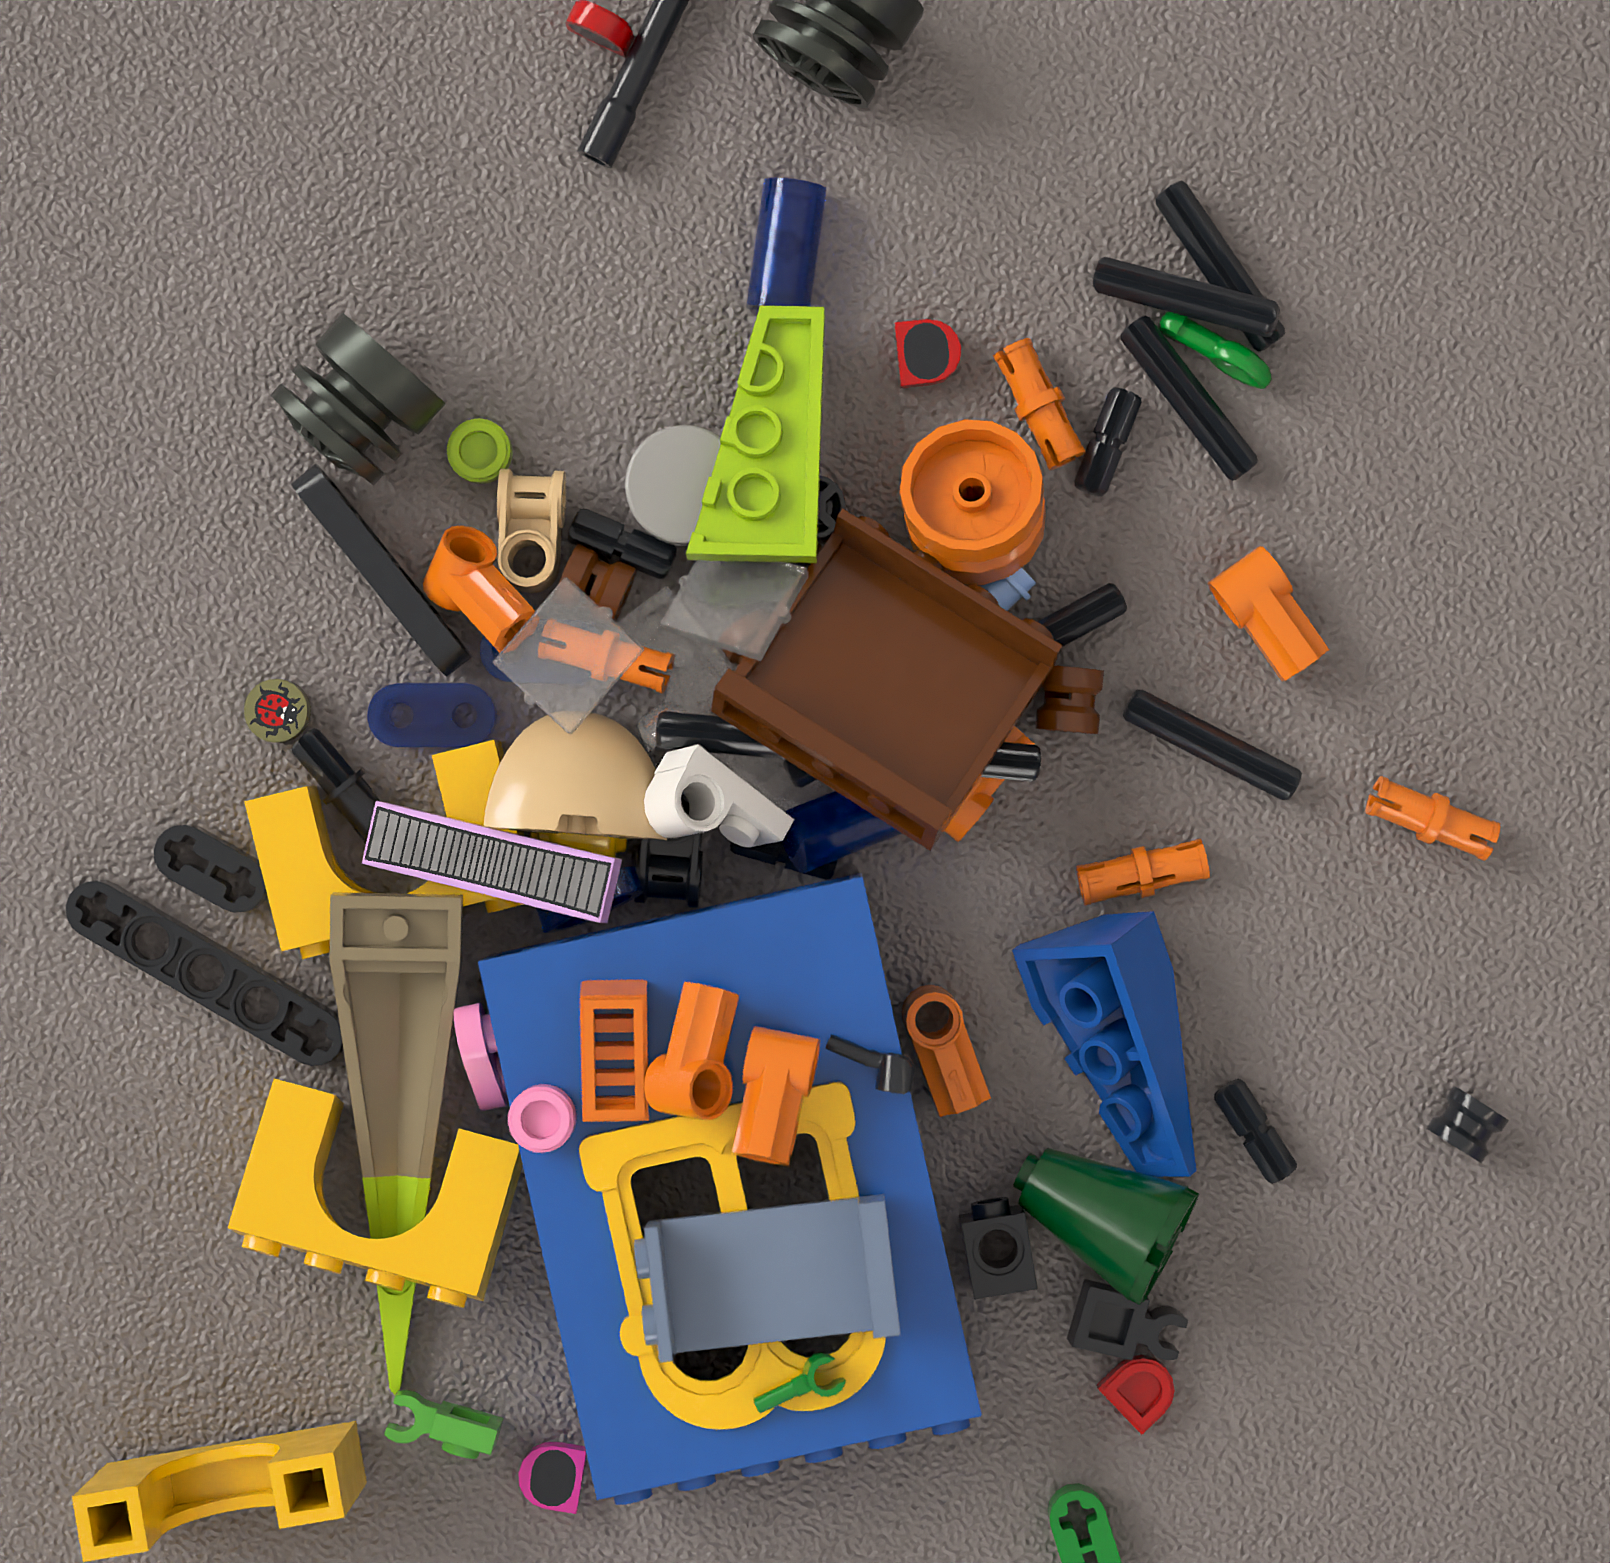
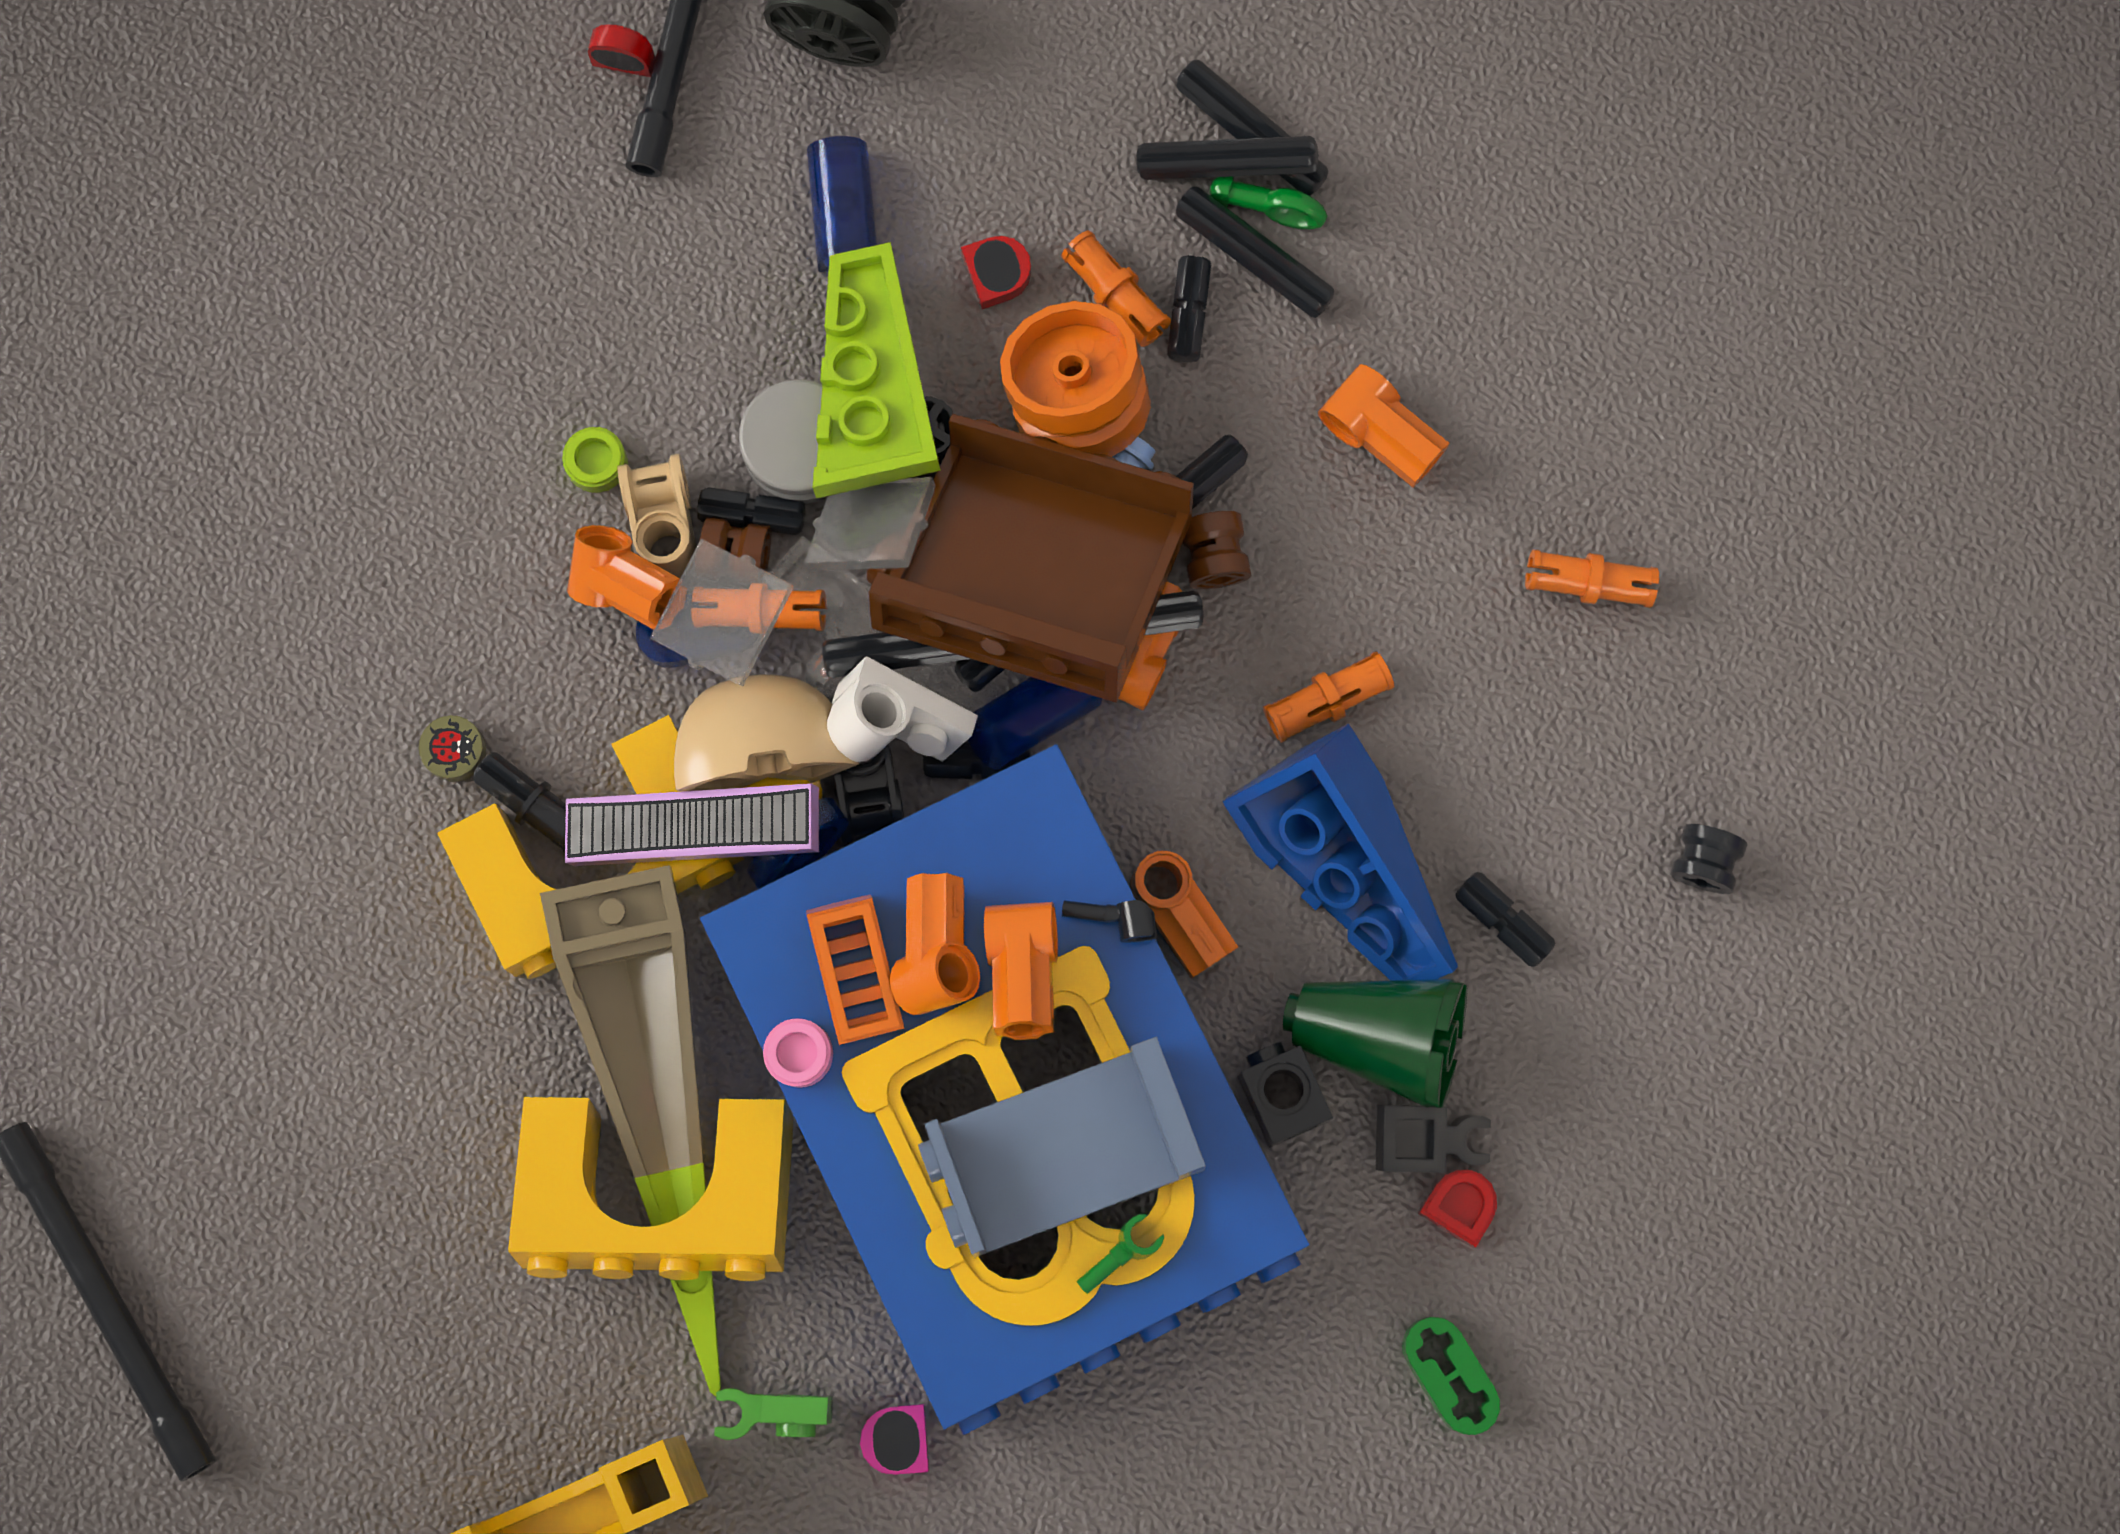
camera: 10 degrees left, 10 degrees down
black beam [66,880,344,1066] -> none
black beam [154,824,268,913] -> none
pearl dark grey wheel [271,313,446,485] -> none
black beam [291,464,472,677] -> none
clear blue plate [367,683,498,747] -> none
bright pink plate [454,1003,508,1111] -> none
black axle [1123,690,1302,800] -> none

